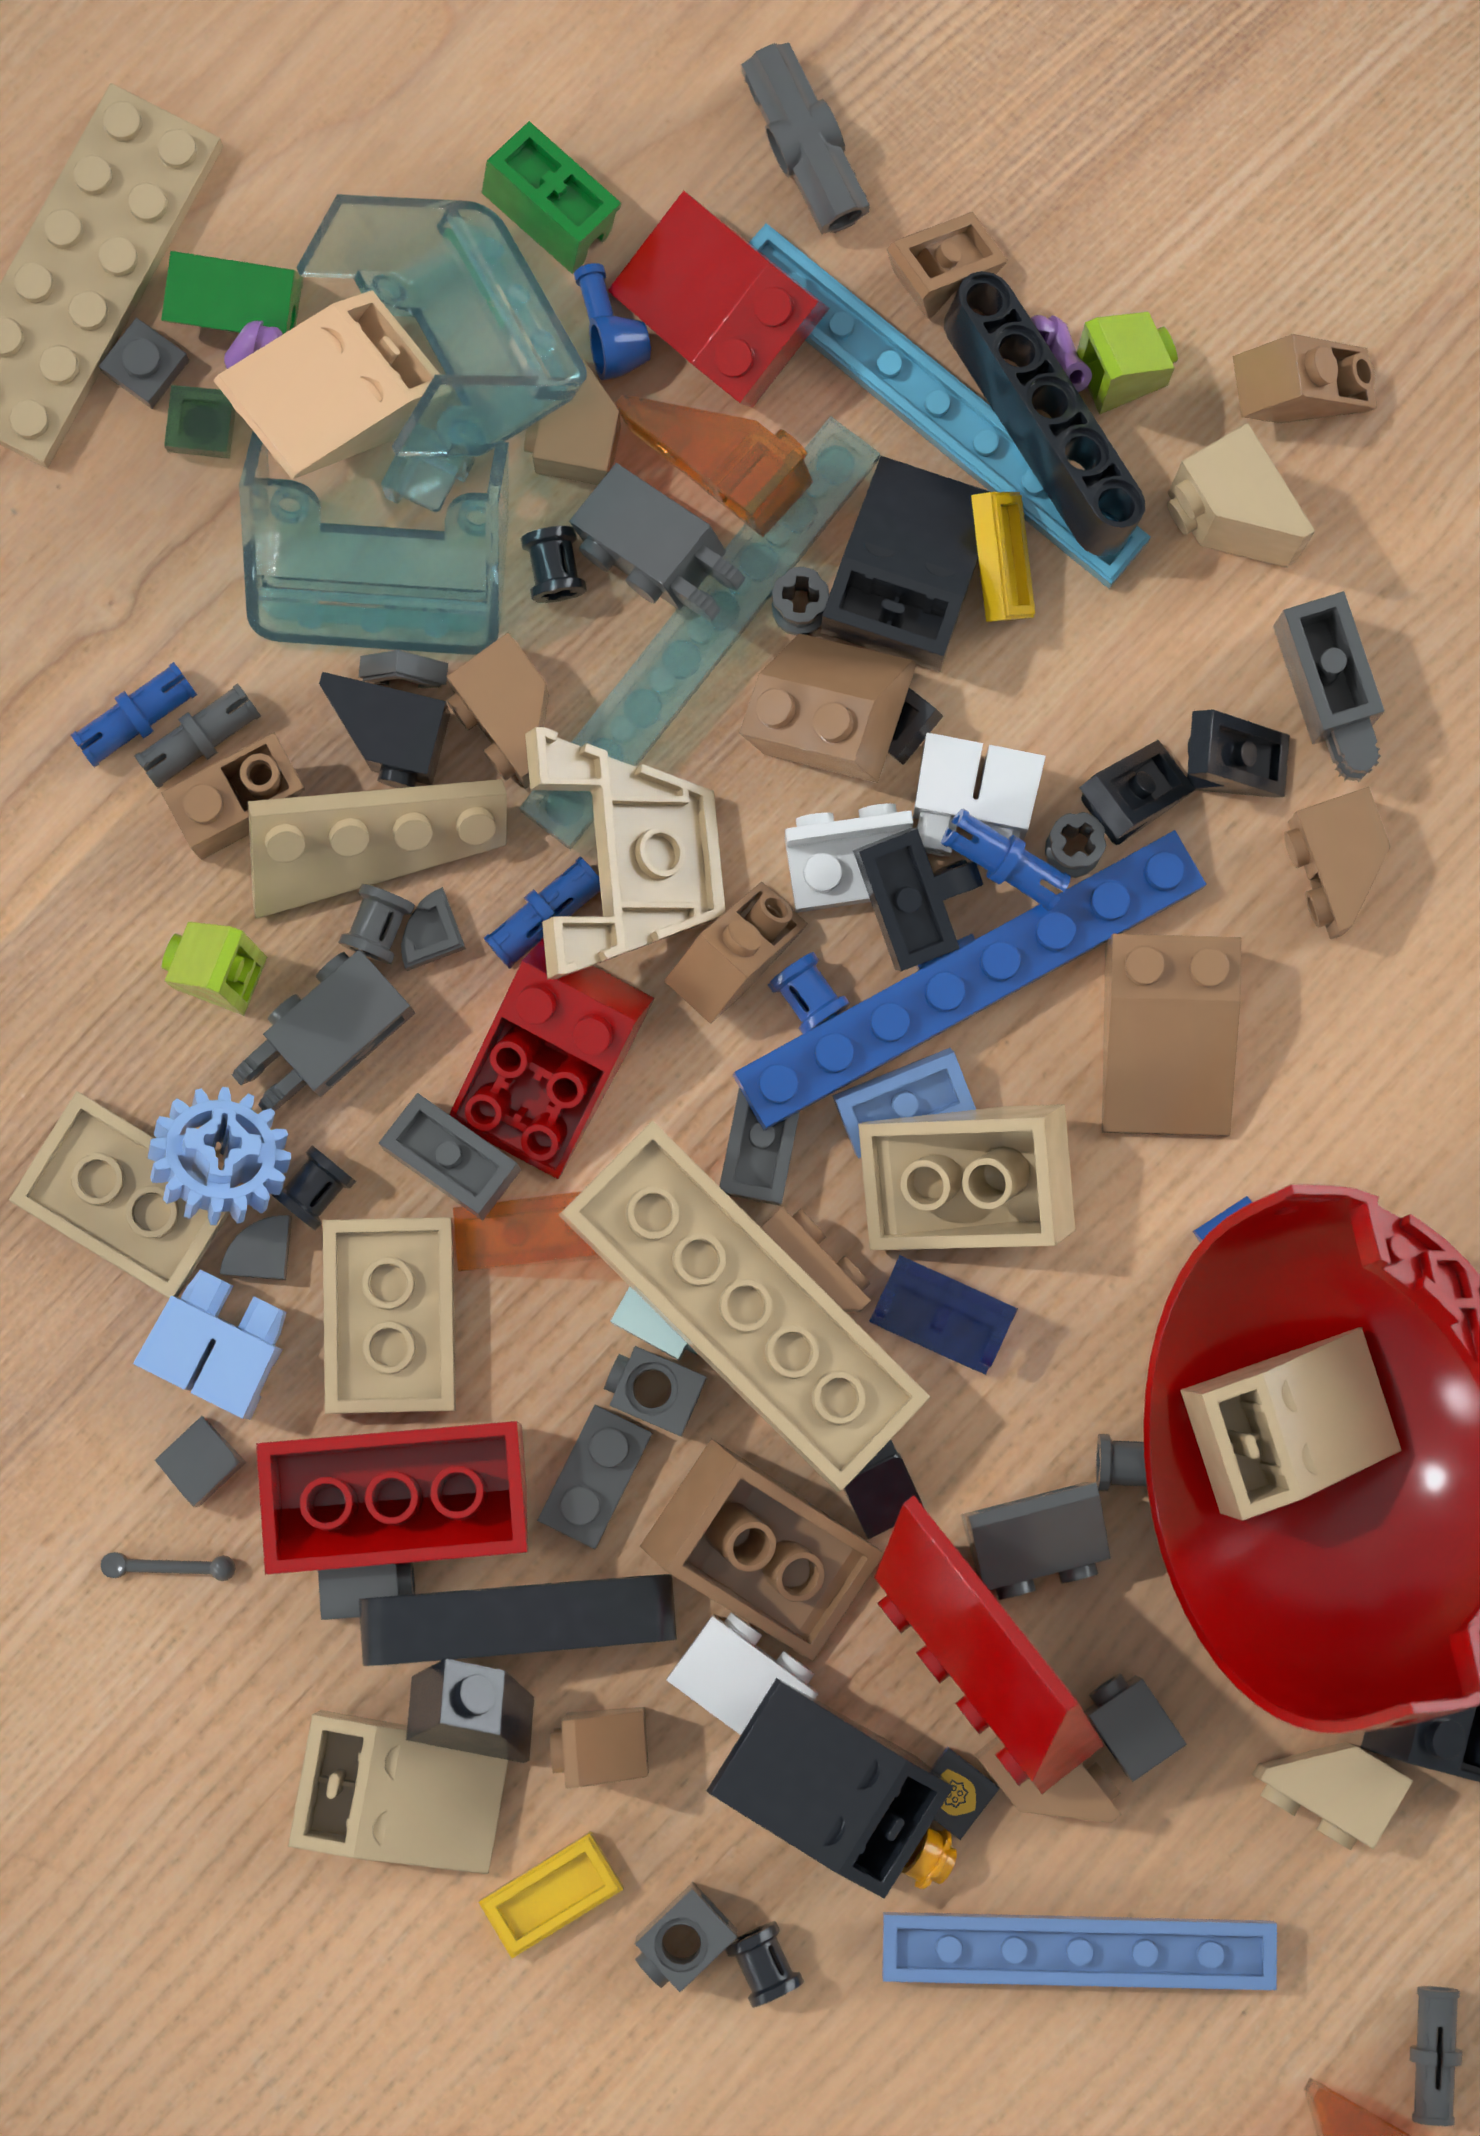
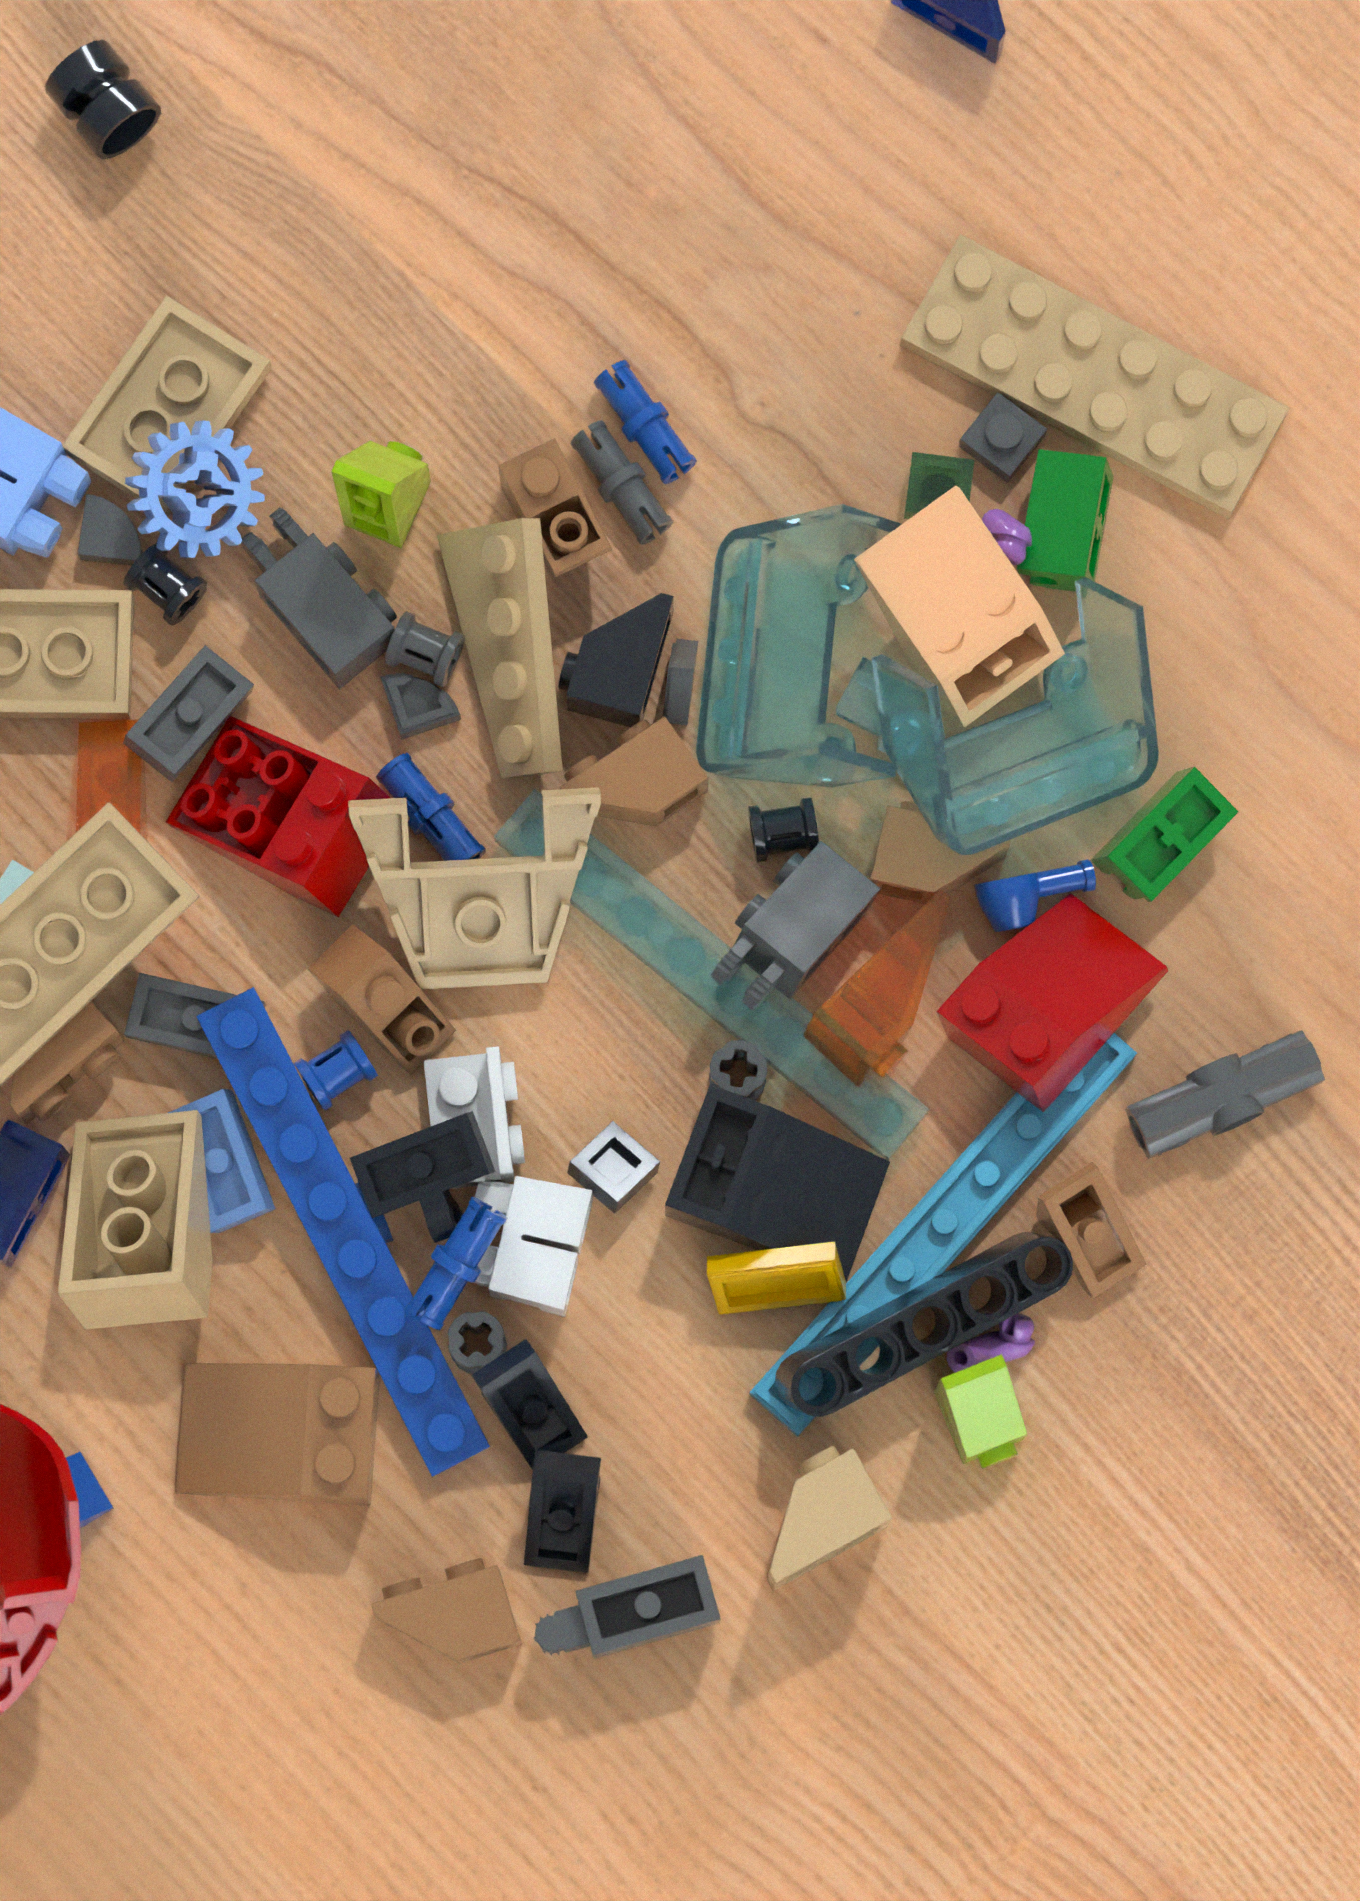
camera: 90 degrees right, 5 degrees down
medium nougat slope [739,633,917,783] -> none
medium nougat slope [1232,334,1377,423] -> none

